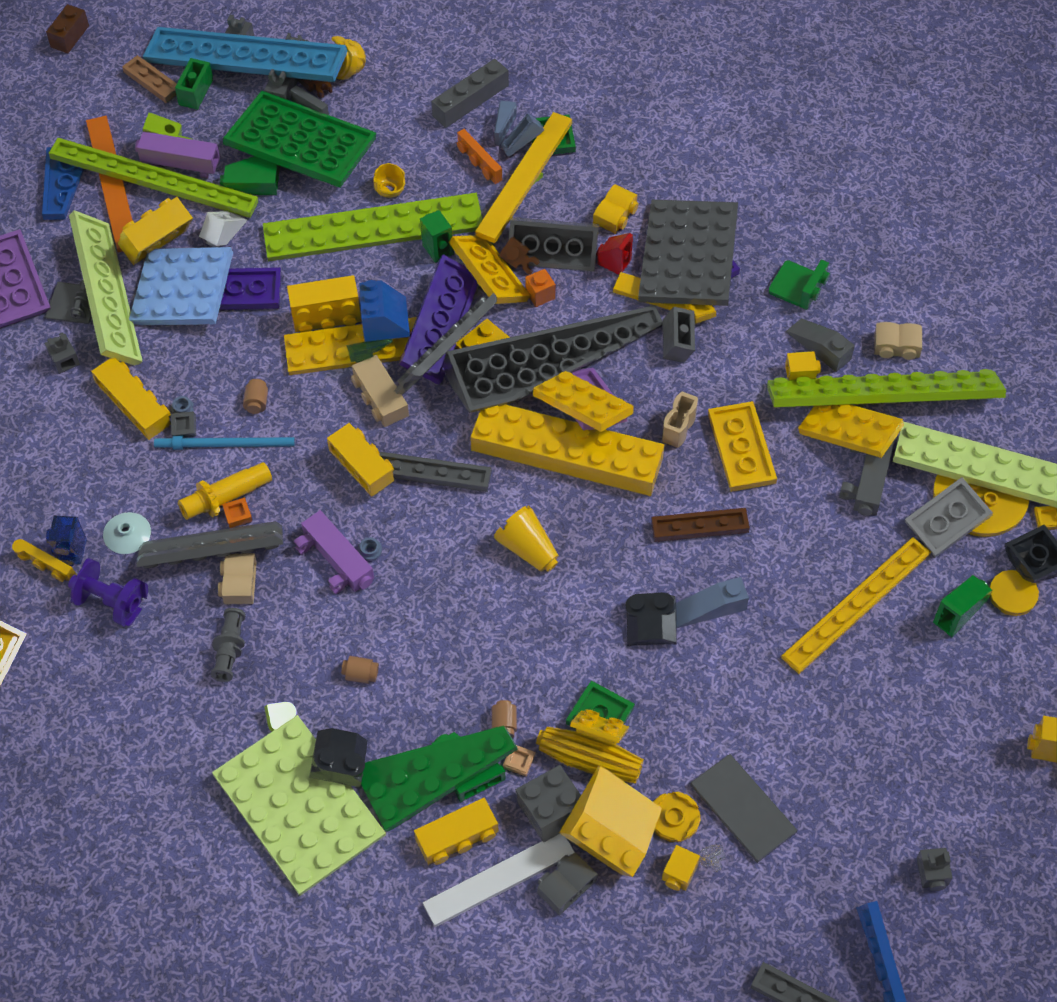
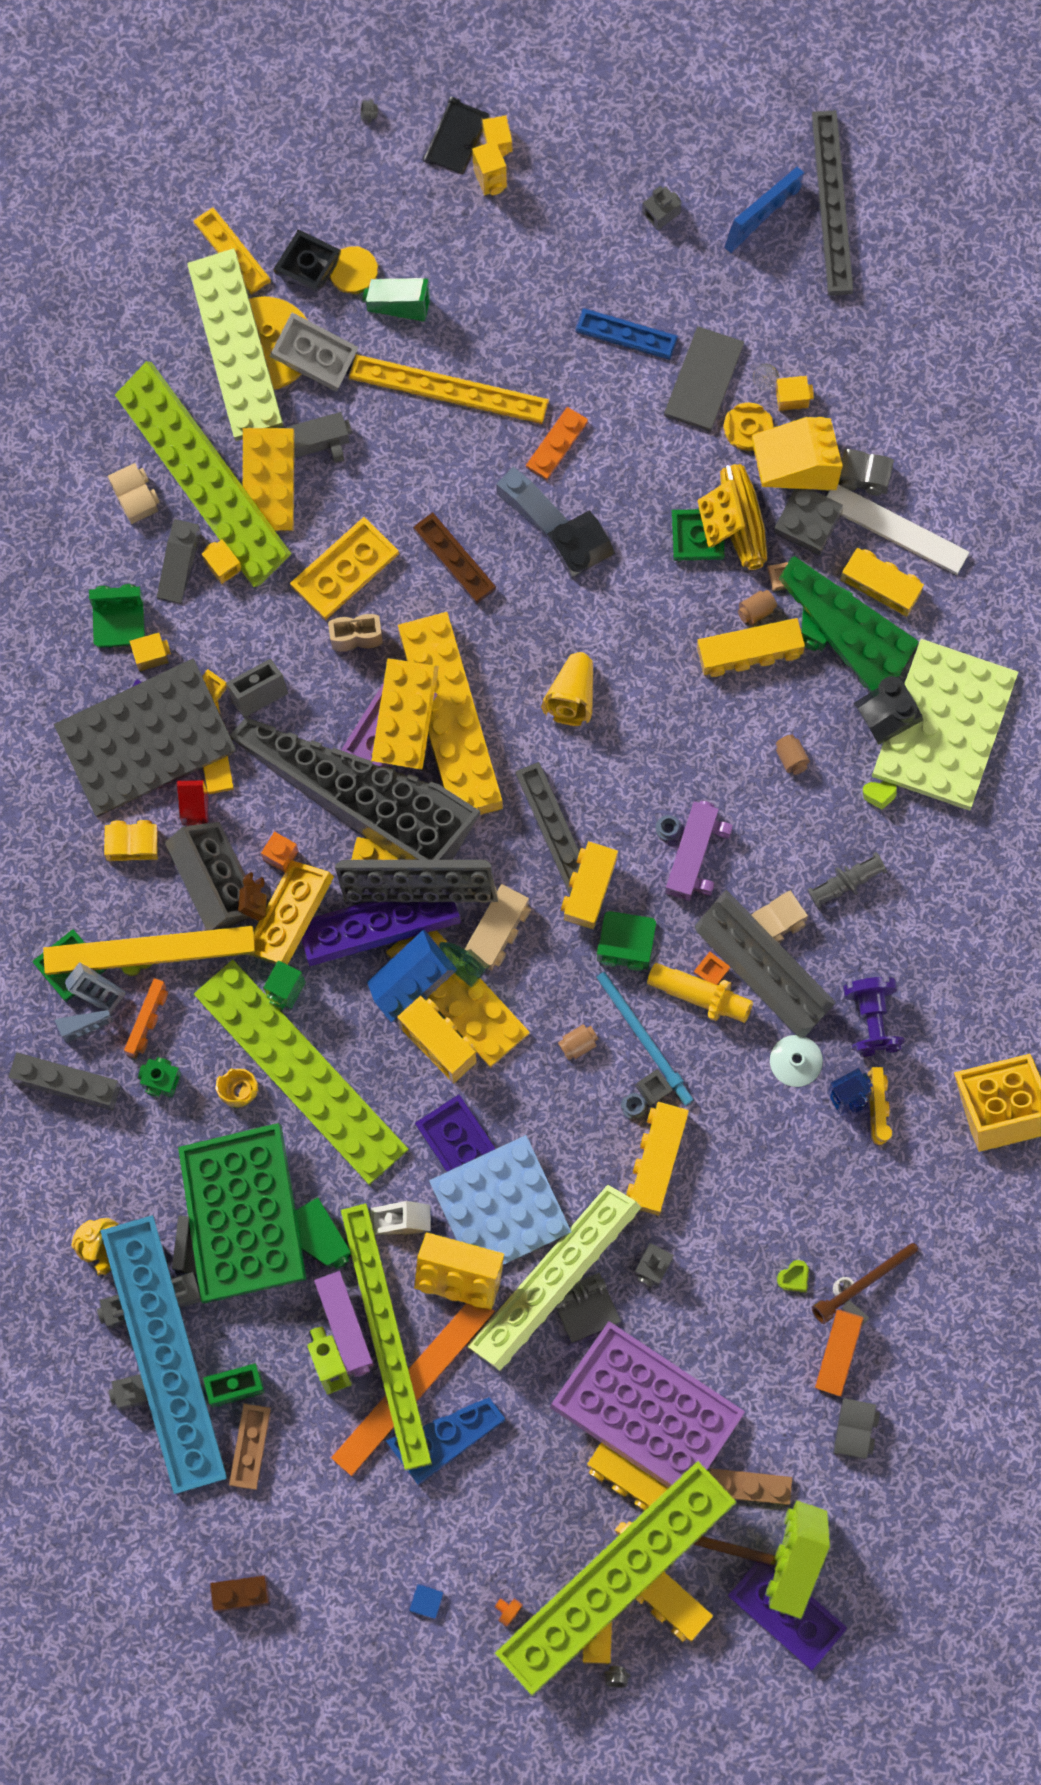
camera: 120 degrees left, 15 degrees up
none -> yellow brick [130,633,171,672]
none -> green brick [138,1057,181,1098]
none -> orange plate [526,407,588,481]
none -> blue tile [575,308,678,360]
none -> green bracket [597,911,656,971]
none -> yellow brick [697,618,805,677]

